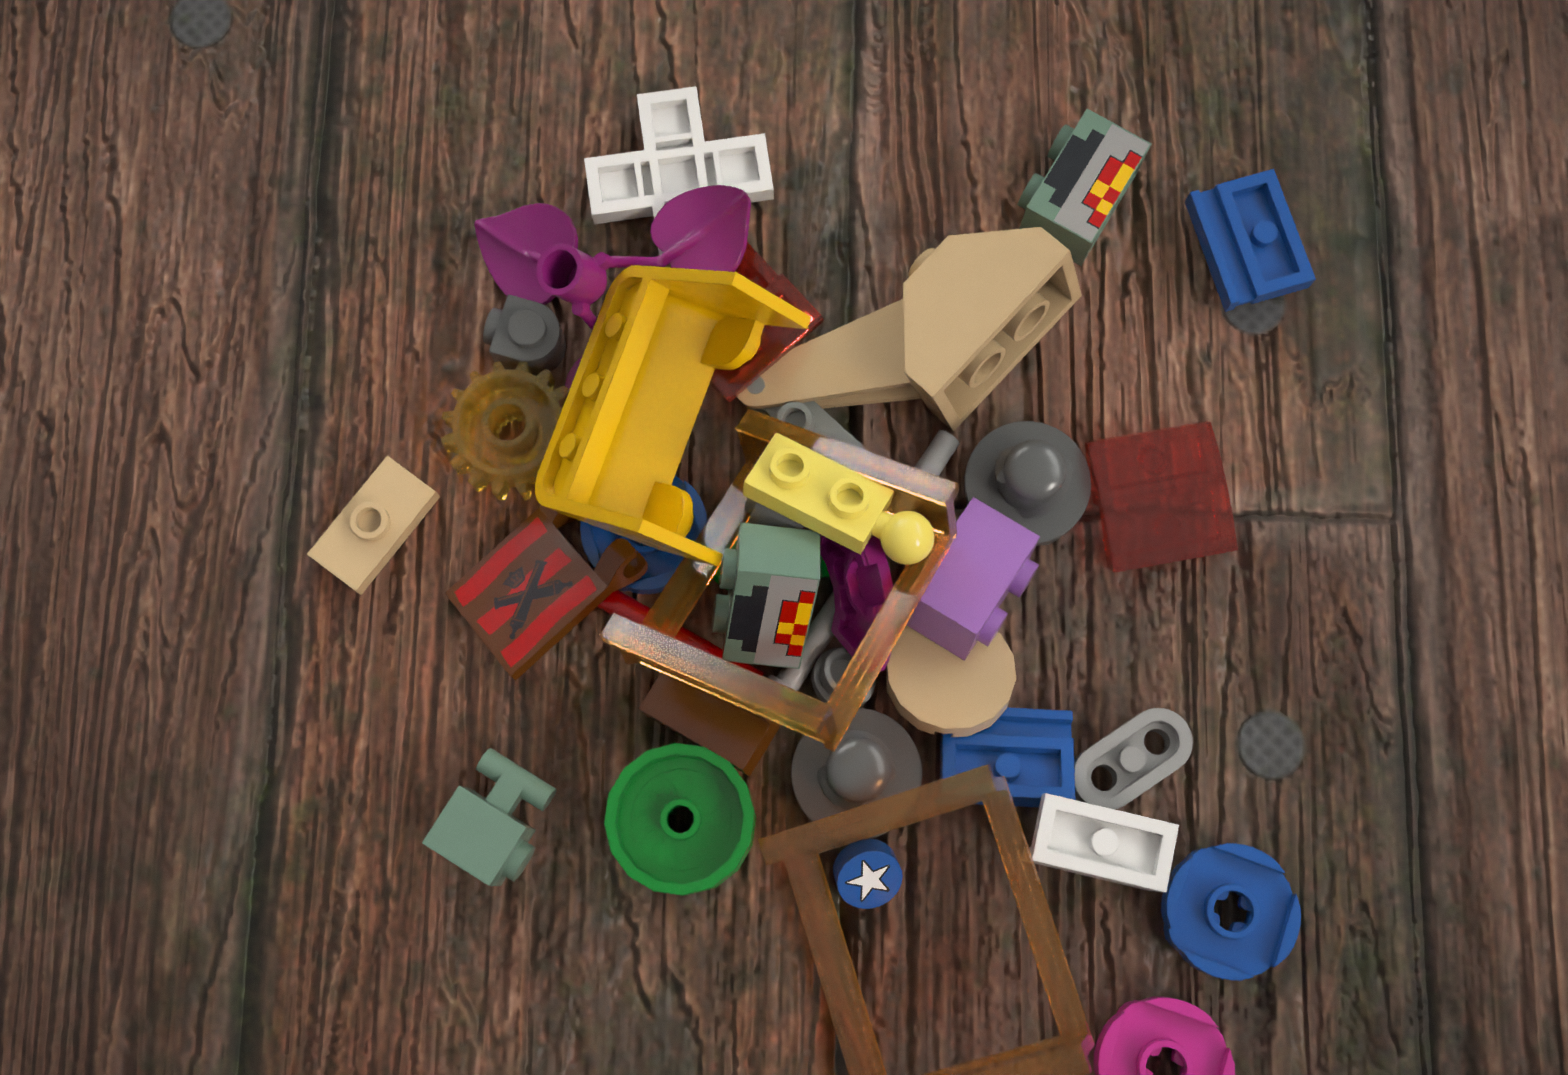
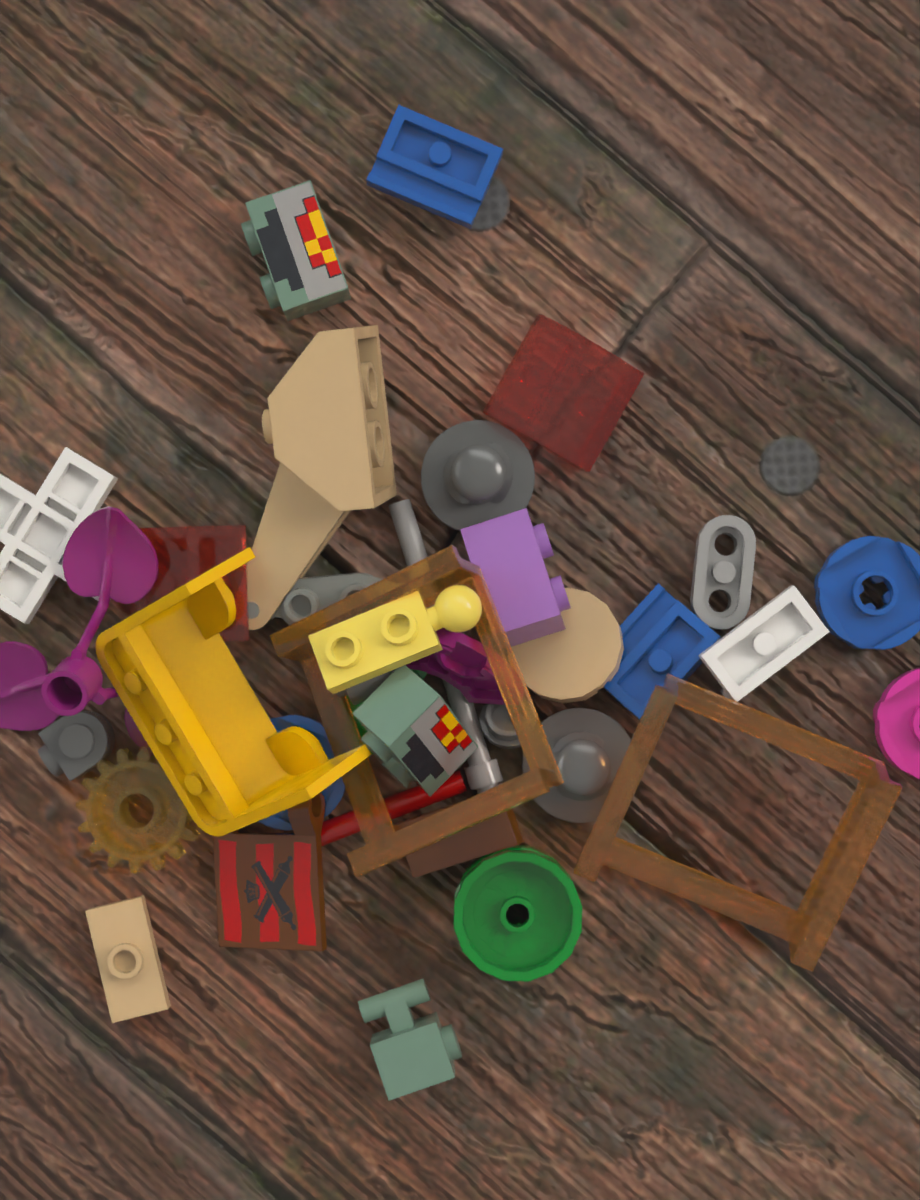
camera: 55 degrees left, 10 degrees up
blue tile [833,839,903,909] -> none

